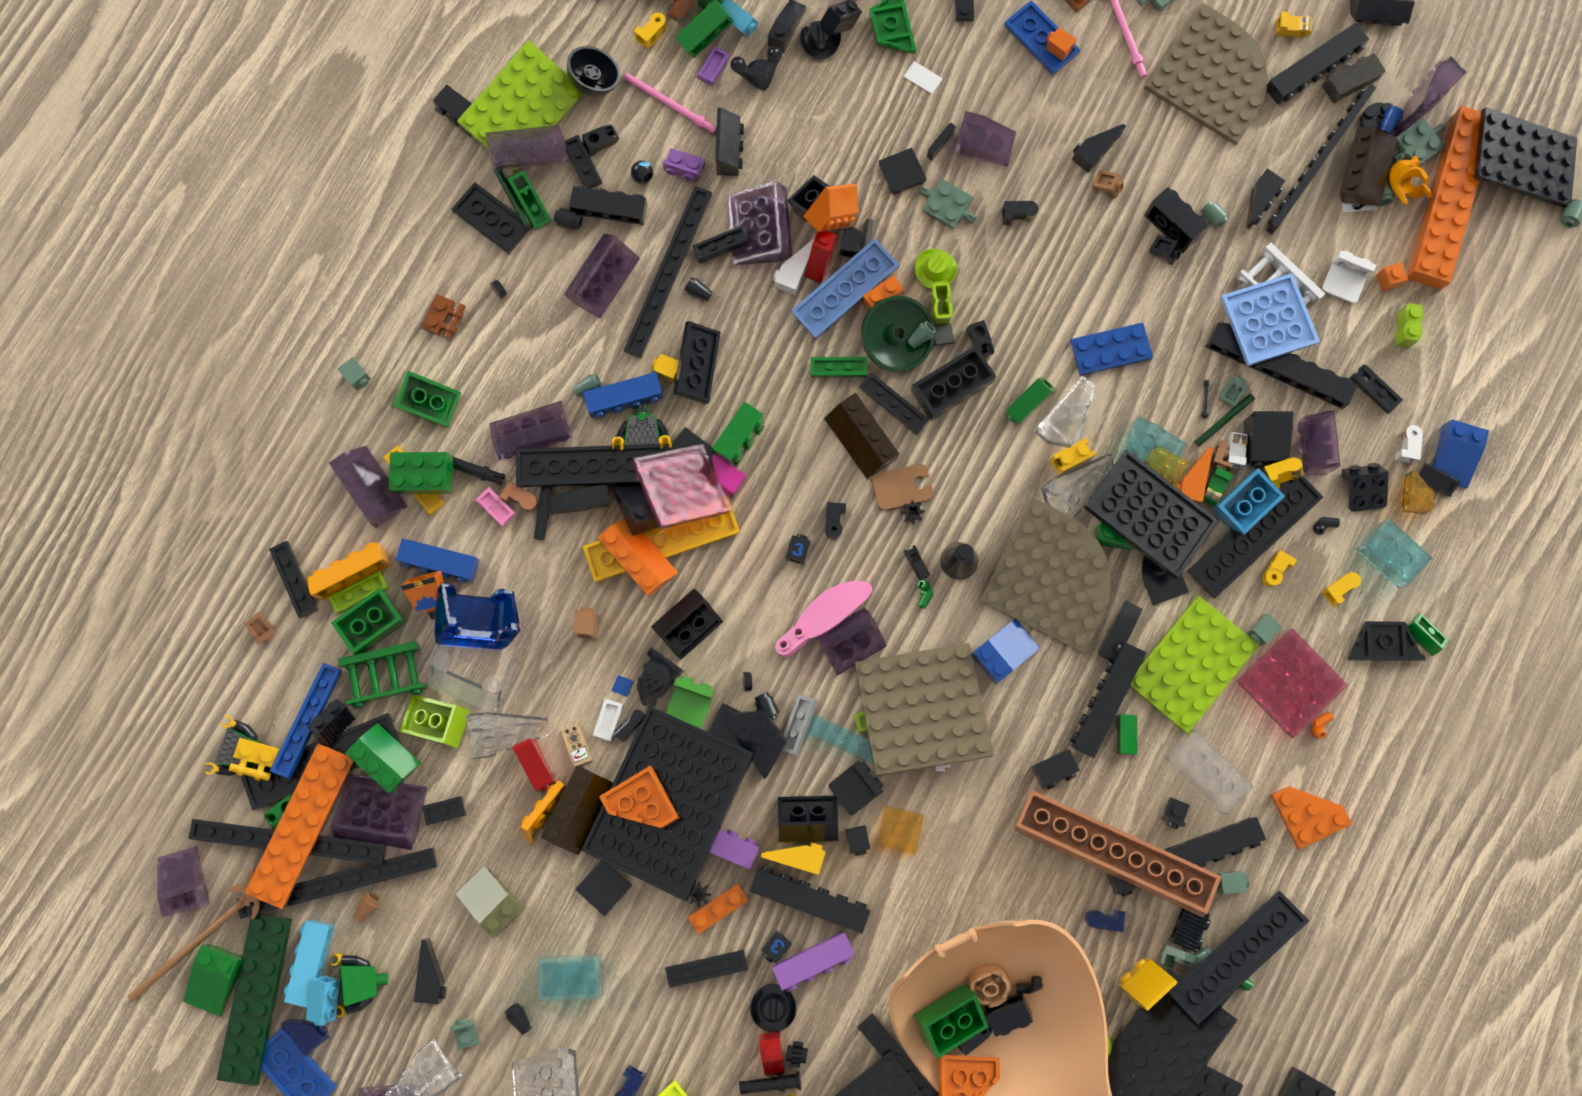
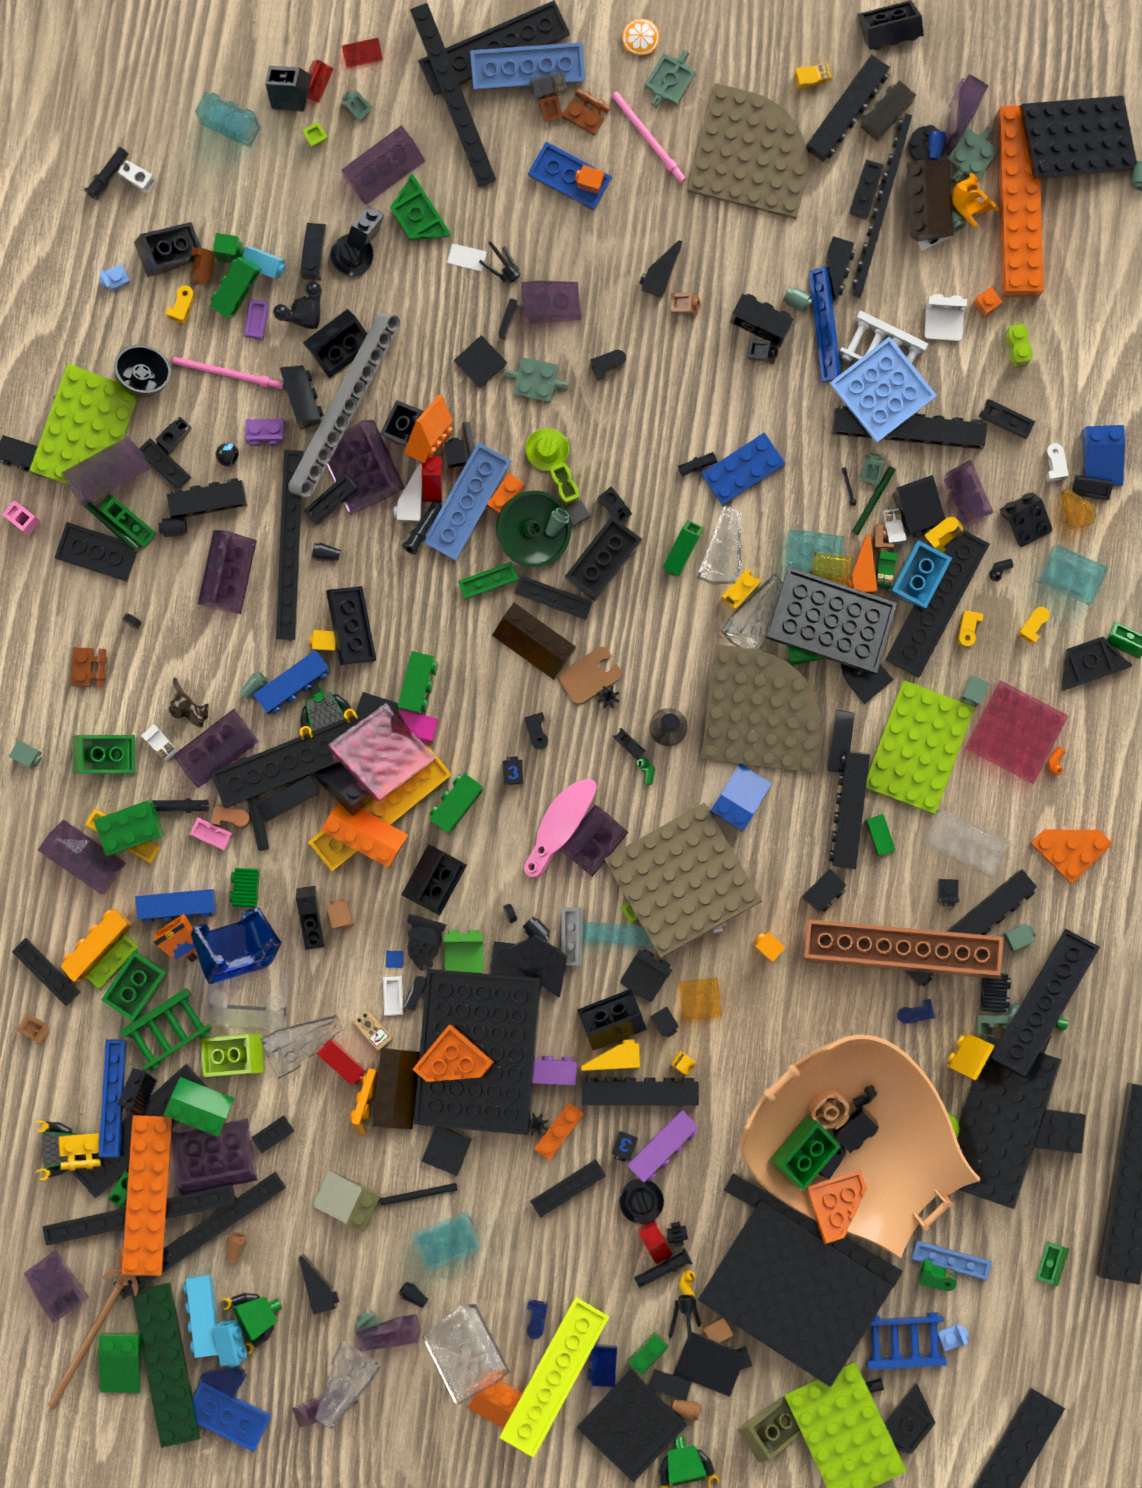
camera: 20 degrees left, 5 degrees up
none -> bright pink brick [2,500,41,536]
none -> white leg [141,724,178,762]
none -> dark brown animal [169,677,209,728]
none -> green brick [229,868,260,908]
none -> light grey beam [289,313,400,497]
none -> black slope [296,886,325,950]
none -> black slope [303,309,367,378]
none -> clear purple slope [357,1314,421,1351]
none -> black bar [380,1183,458,1206]
none -> black pin [402,501,442,555]
none -> green brick [429,773,484,835]
none -> black plant [479,241,521,284]
none -> yellow leg [671,1050,696,1076]
none -> black pin [678,452,717,477]
none -> light orange brick [753,932,786,962]
none -> blue plate [809,266,841,383]
none -> black plate [849,159,884,220]

